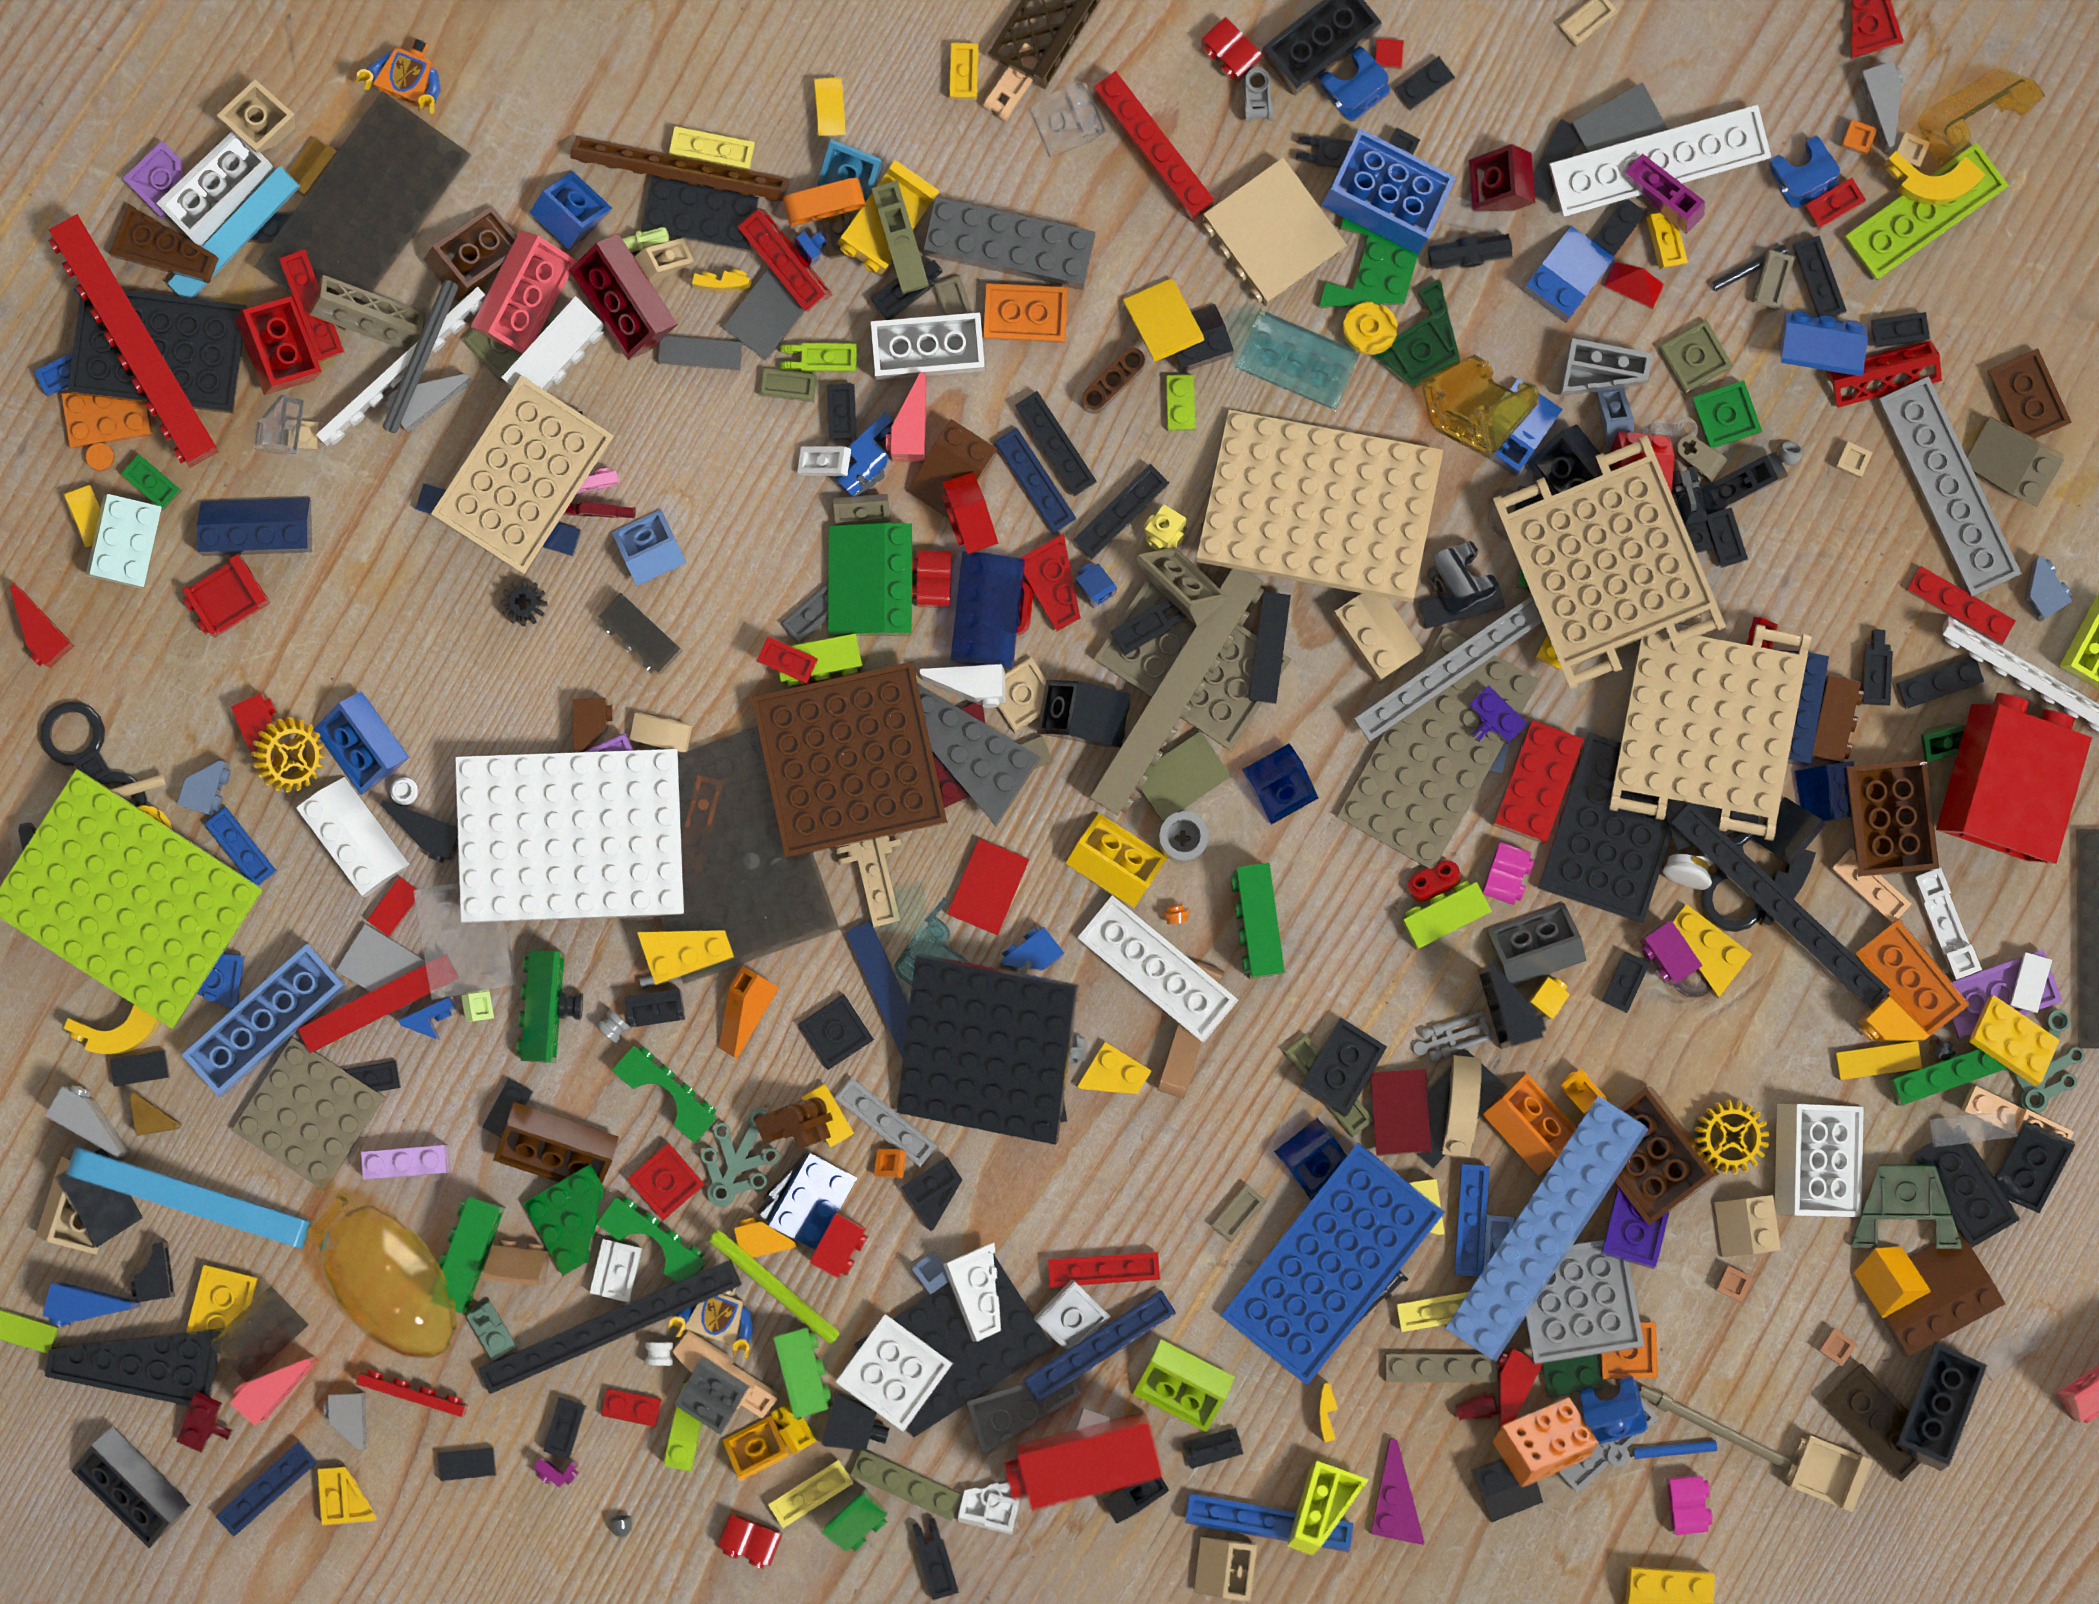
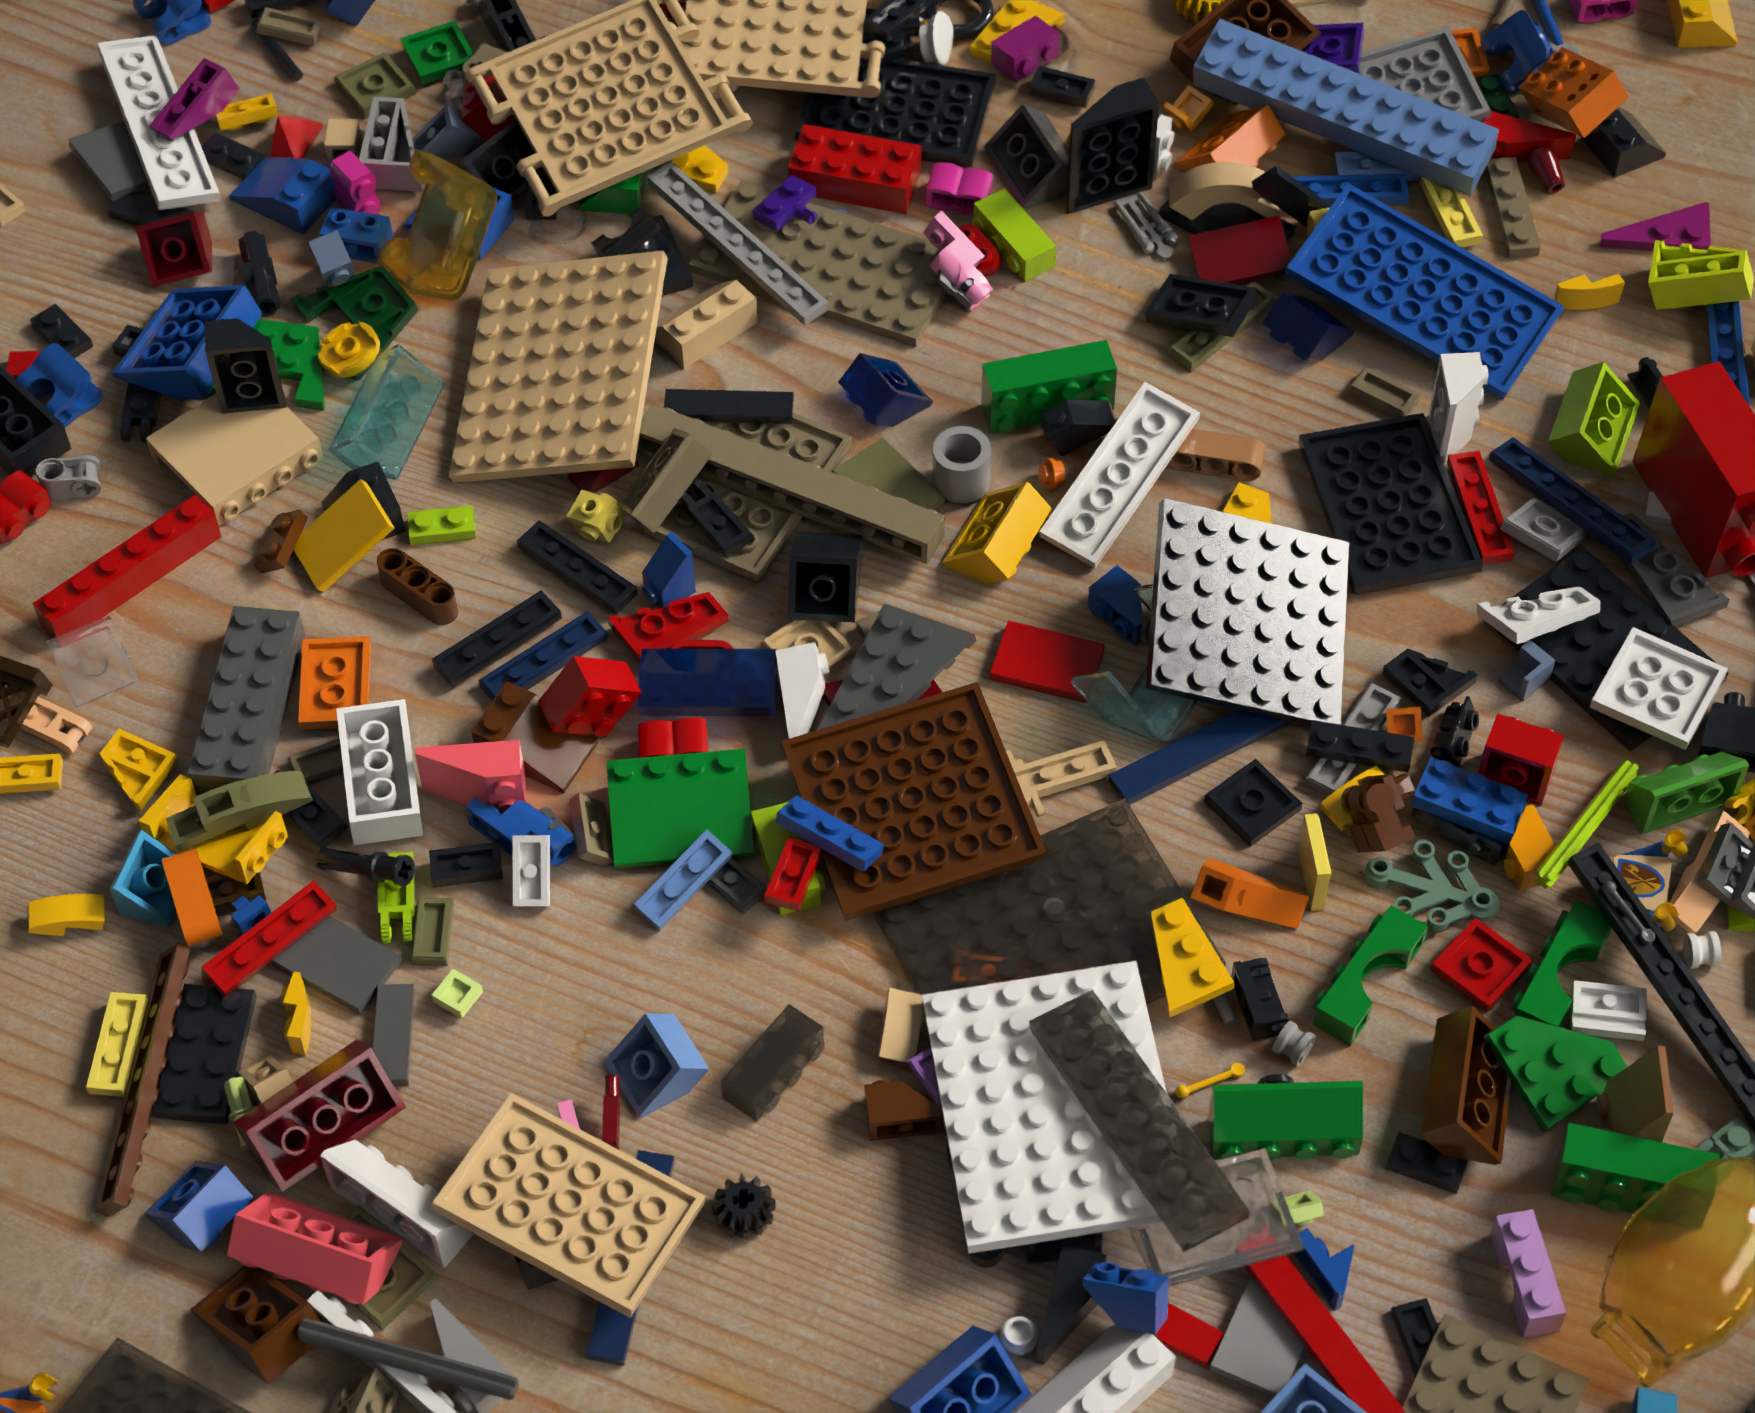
camera: 90 degrees left, 30 degrees down
none -> yellow wing [99,728,178,811]
none -> black slope [205,318,286,414]
none -> reddish brown plate [254,509,308,574]
none -> sand blue slope [309,230,355,286]
none -> black pin [315,847,415,887]
none -> blue brick [319,207,393,264]
none -> tan brick [324,119,362,166]
none -> dark pink brick [330,151,380,214]
none -> yellowish green plate [431,969,483,1019]
none -> medium blue plate [634,829,733,931]
none -> blue plate [775,795,884,872]
none -> bright pink plate [922,211,994,312]
none -> clear smoke plate [1029,989,1250,1252]
none -> black slope [1038,399,1116,456]
none -> blue slope [1083,1262,1169,1335]
none -> white plate [1153,114,1174,181]
none -> yellow hinge [1175,1063,1245,1099]
none -> black tile [1251,166,1331,227]
none -> black plate [1298,413,1483,595]
none -> light yellow tile [1298,813,1331,912]
none -> black plate [1306,720,1414,773]
none -> white slope [1428,352,1488,465]
none -> black hinge [1430,696,1479,768]
none -> dark grey hinge [1602,881,1655,945]

